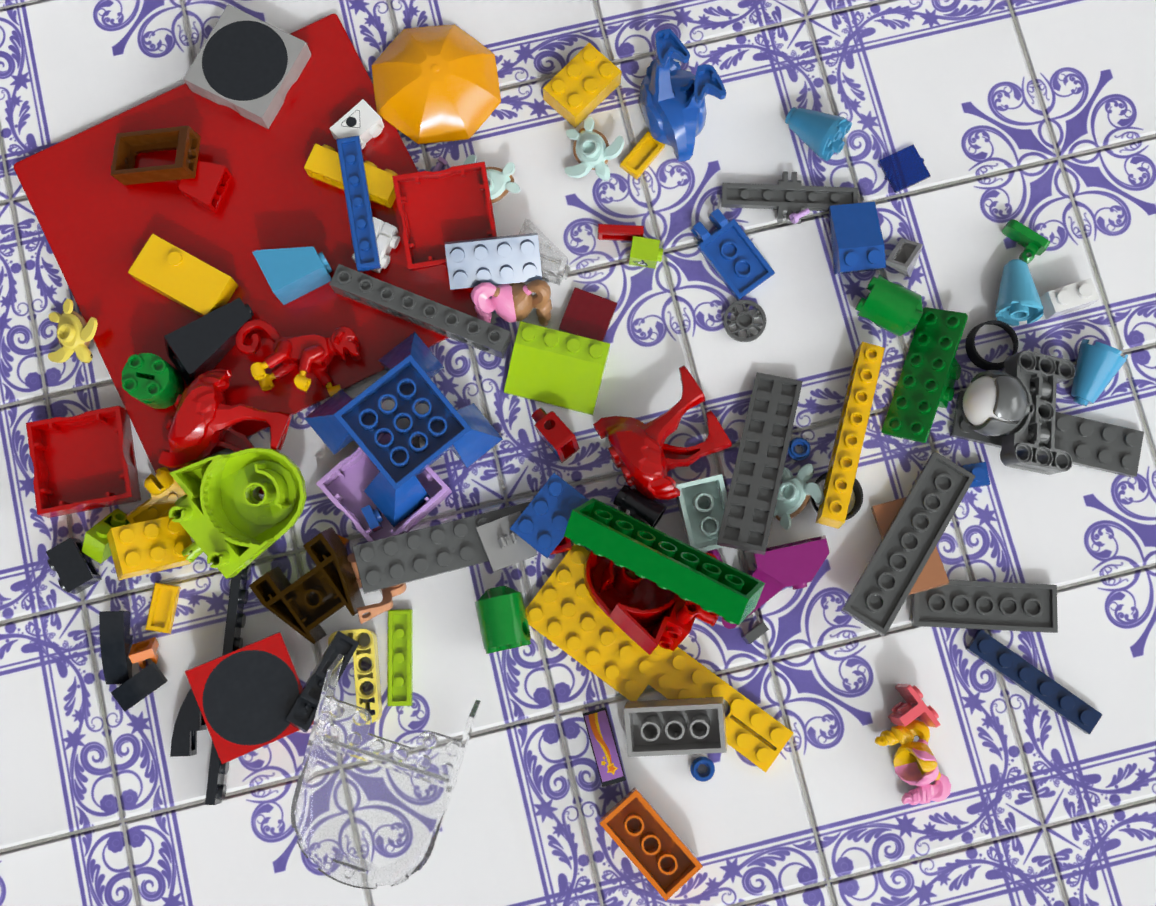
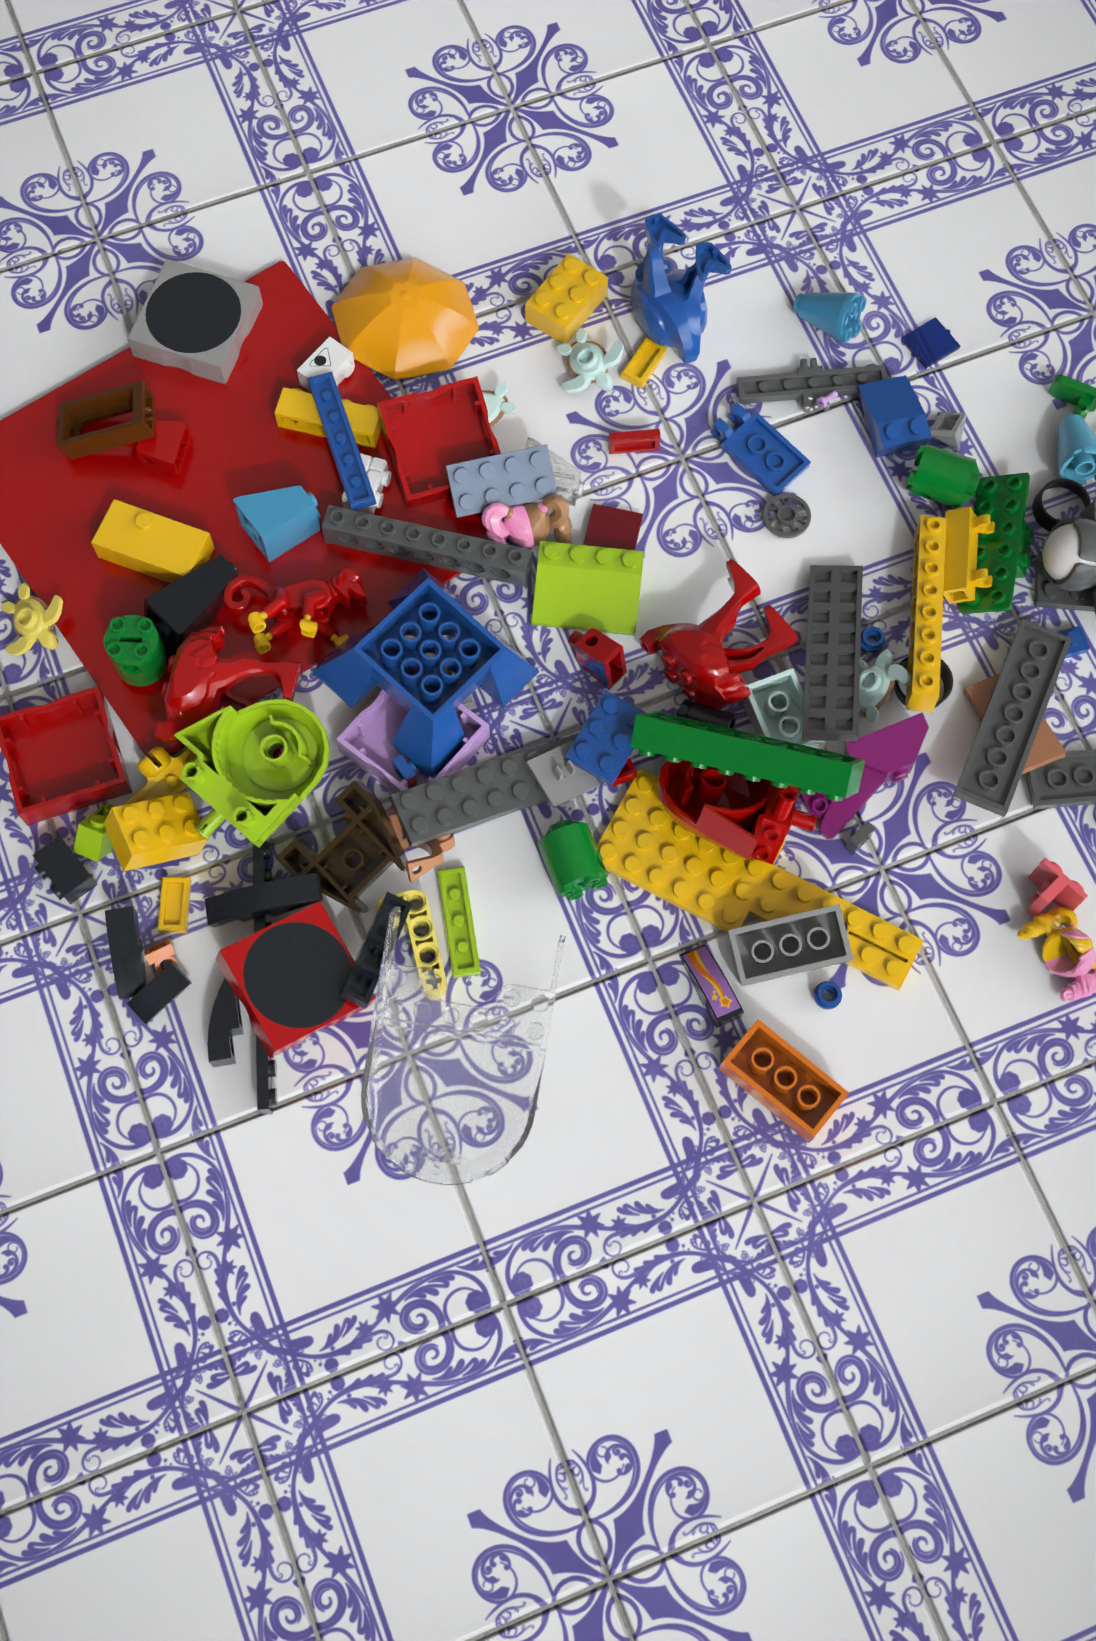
camera: 10 degrees left, 10 degrees down
lime brick [629,236,663,269] -> none
none -> black slope [205,873,323,928]
none -> yellow brick [944,506,995,604]

